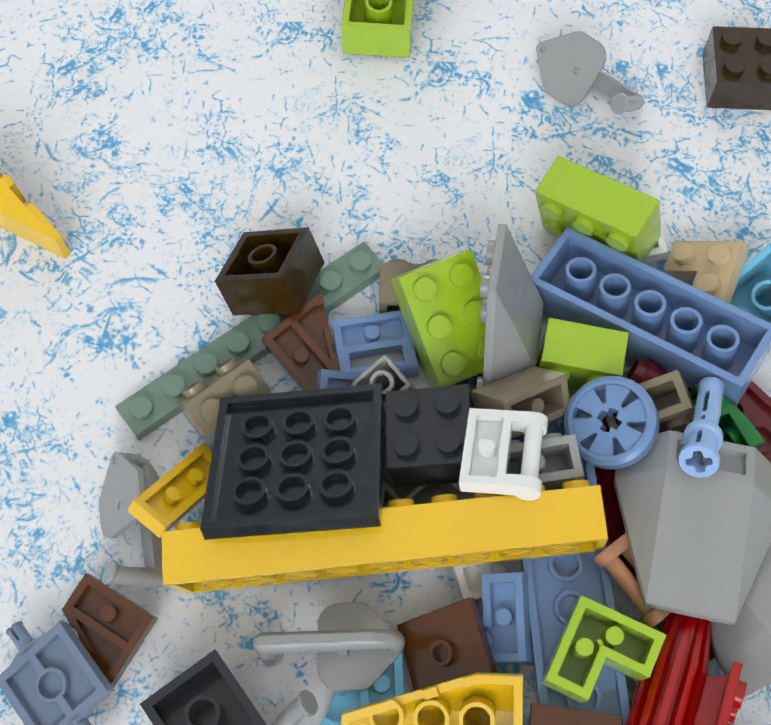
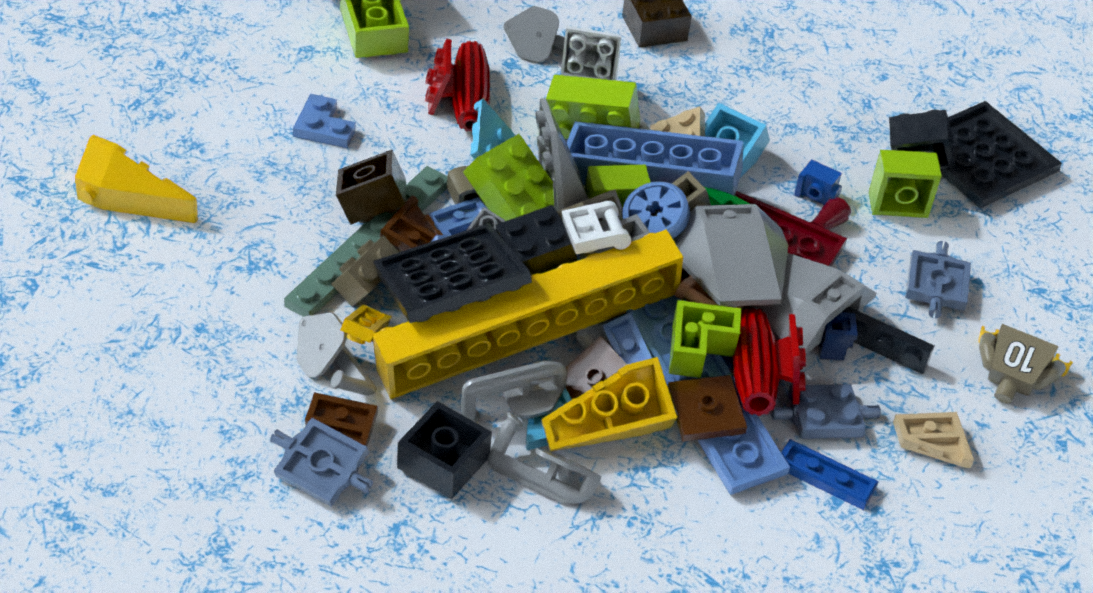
camera: 25 degrees left, 20 degrees down
light blue pin [679,377,725,478] -> none
none -> medium blue plate [293,94,356,148]
none -> red plate [425,38,490,132]
none -> medium azure wing [470,98,515,159]
none -> white slope [561,26,621,80]

